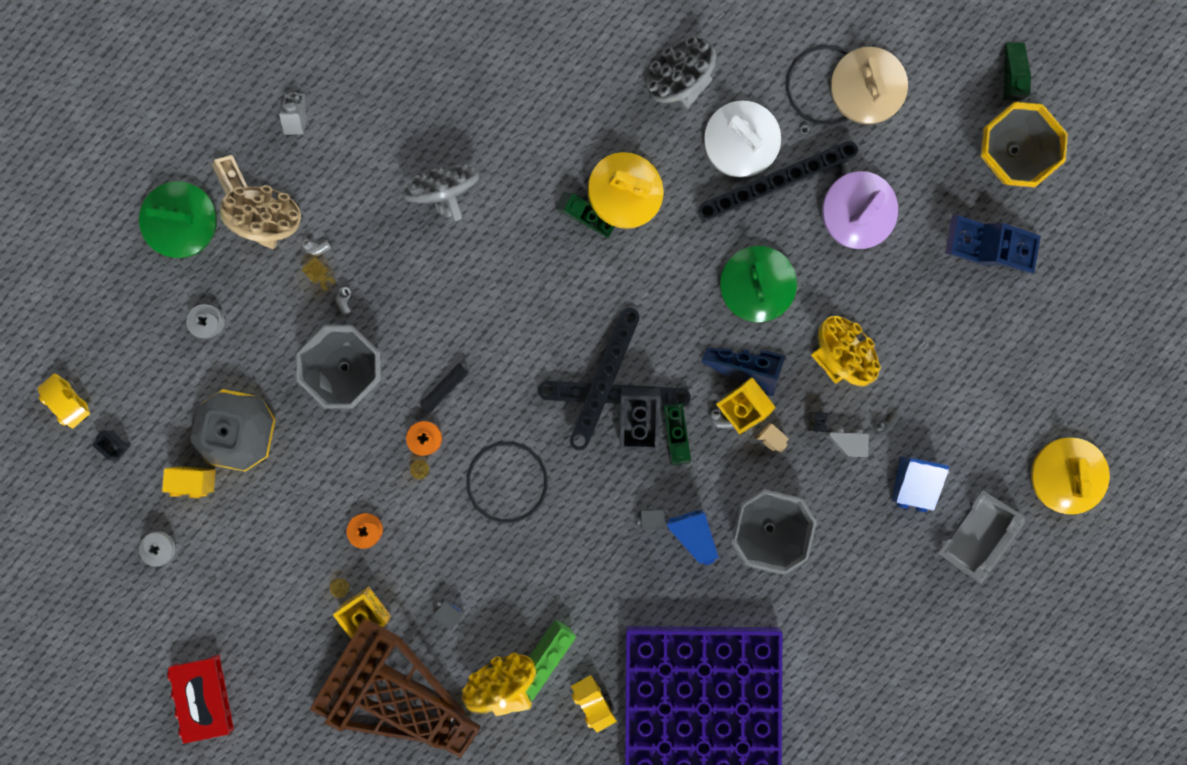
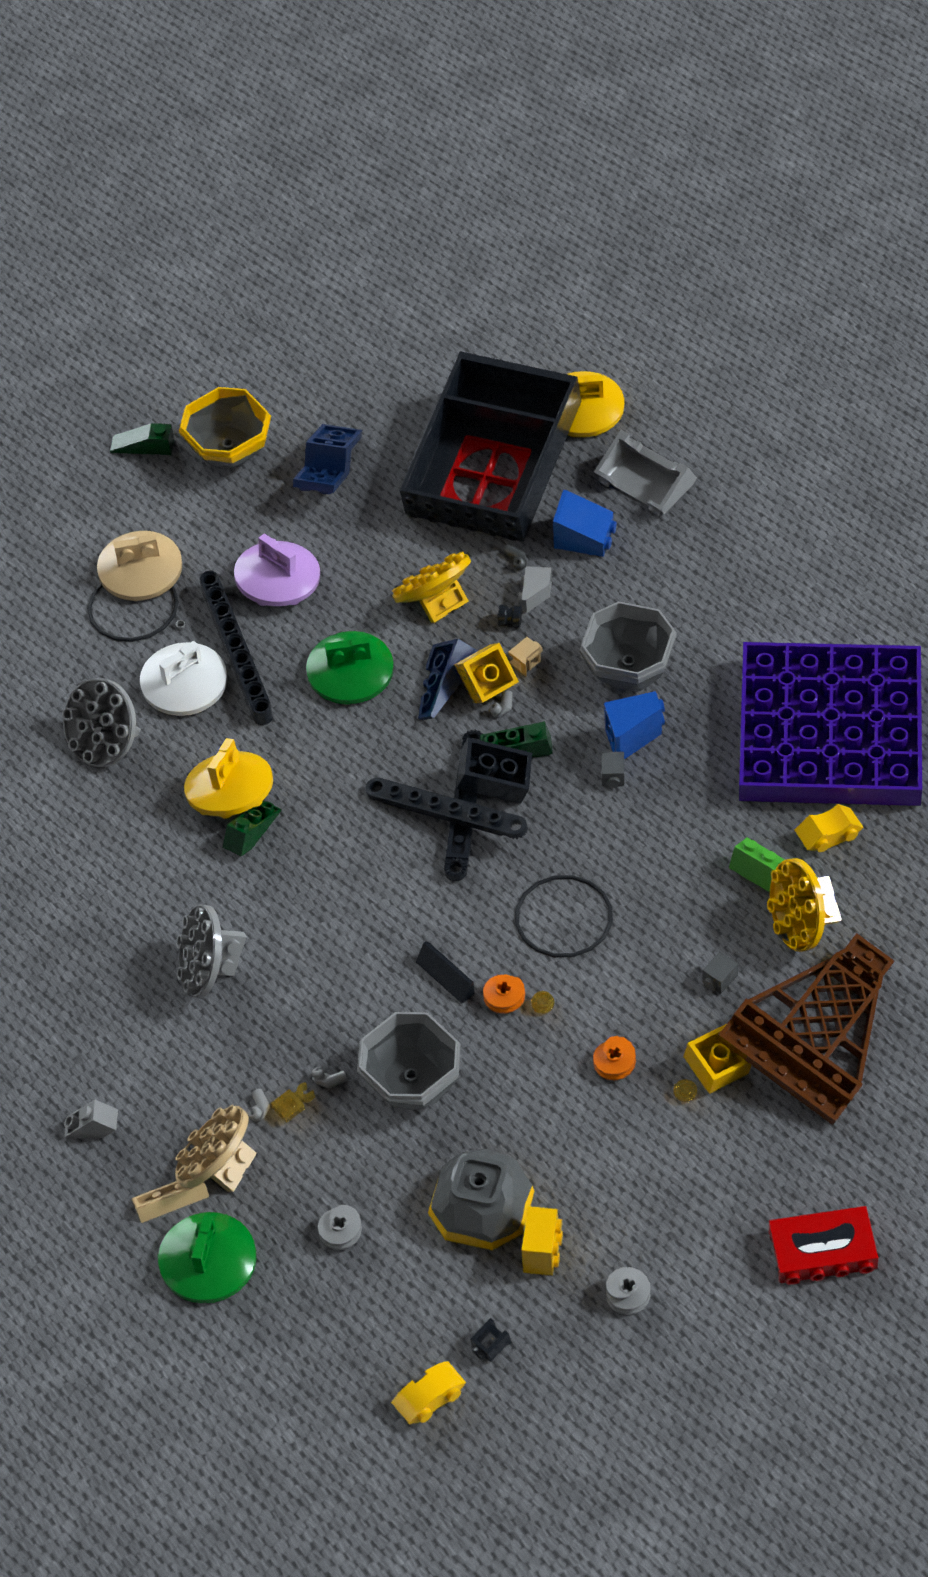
camera: 85 degrees left, 35 degrees down
none -> black panel [399,351,581,542]

